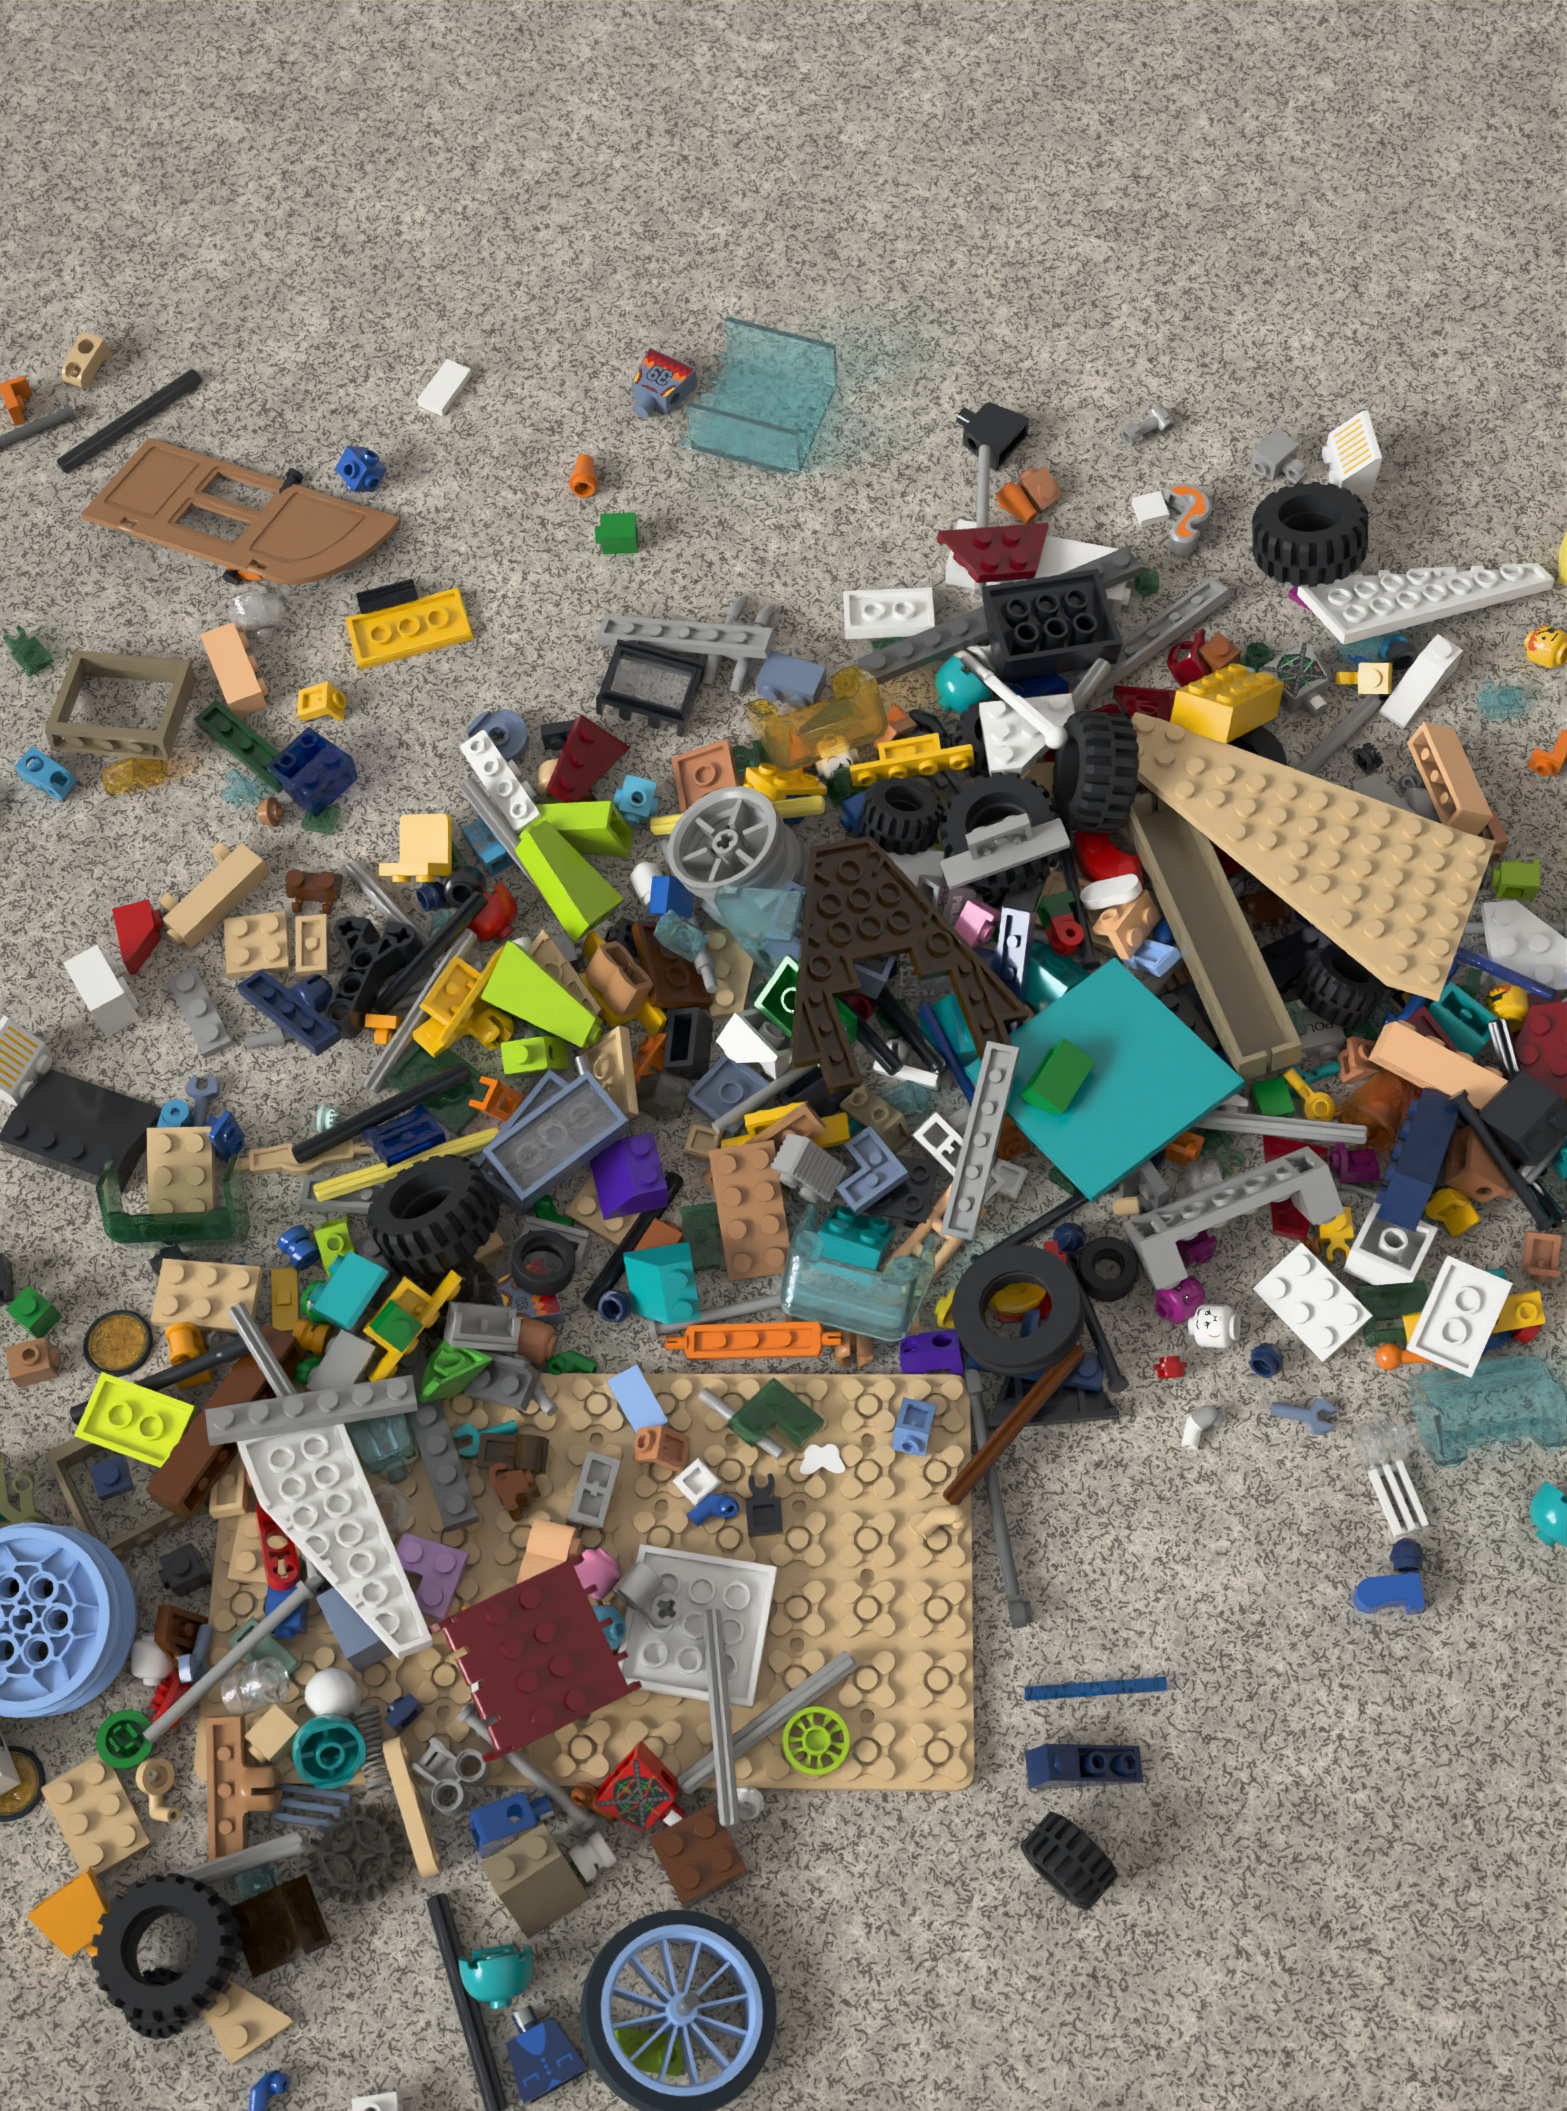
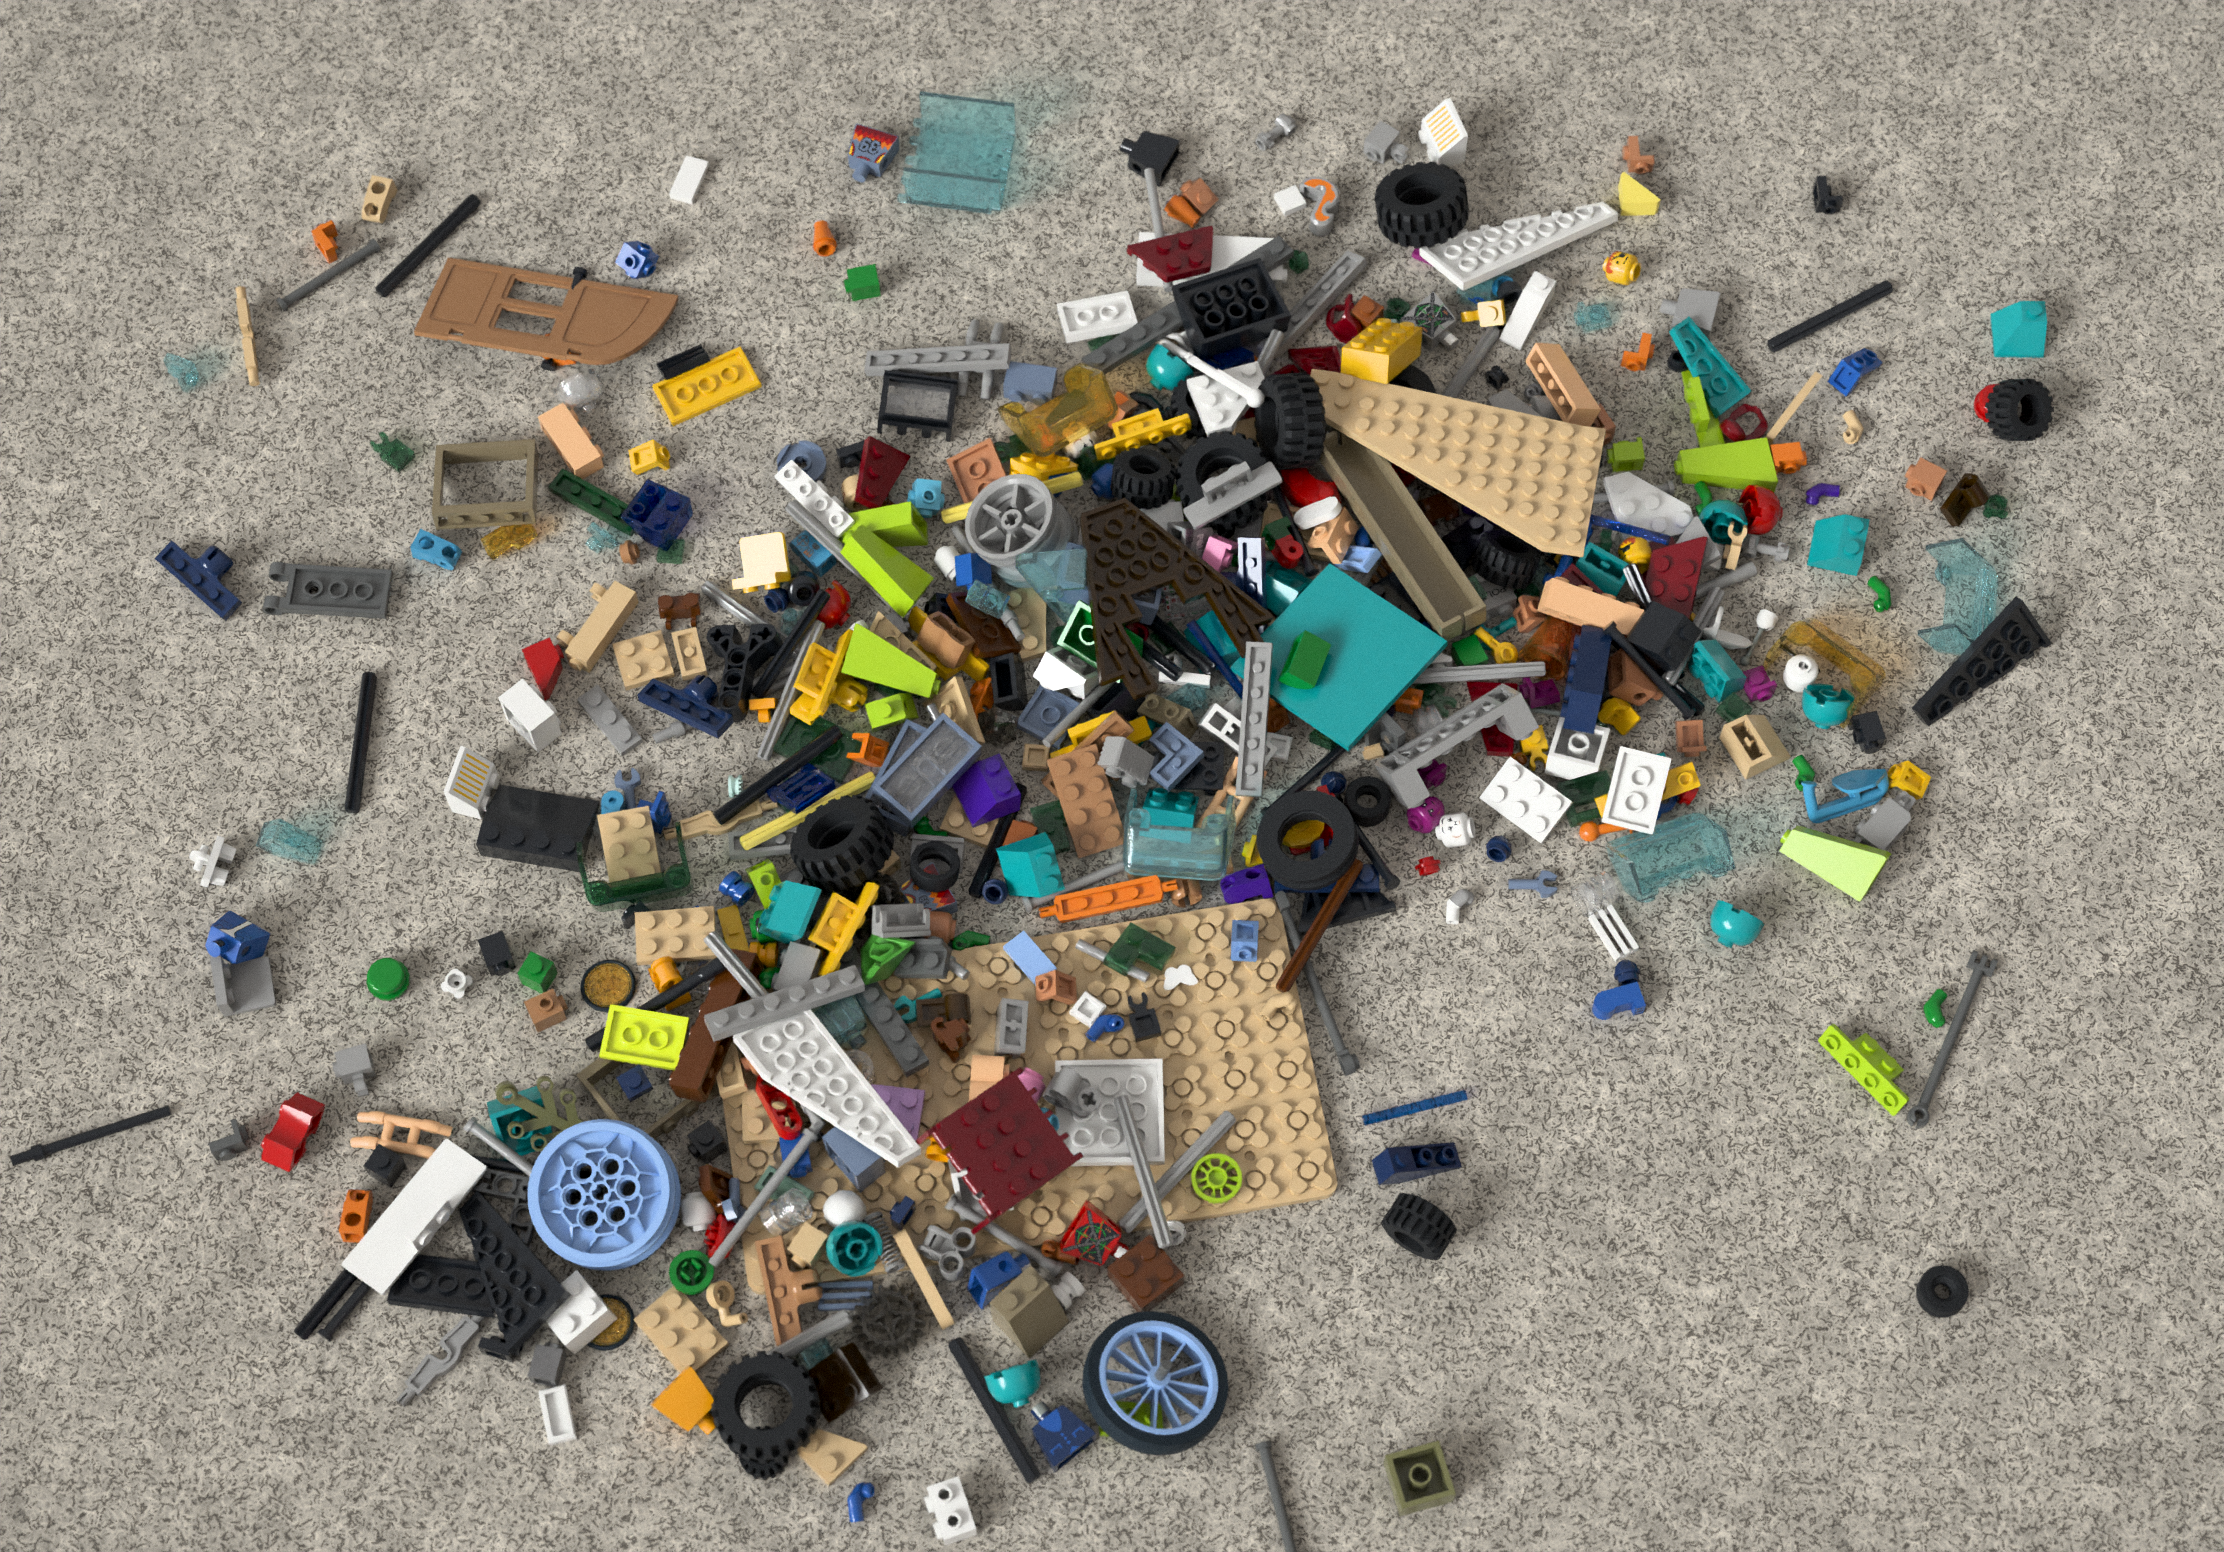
camera: 15 degrees left, 0 degrees up
green brick [370,1299,423,1353] -> none

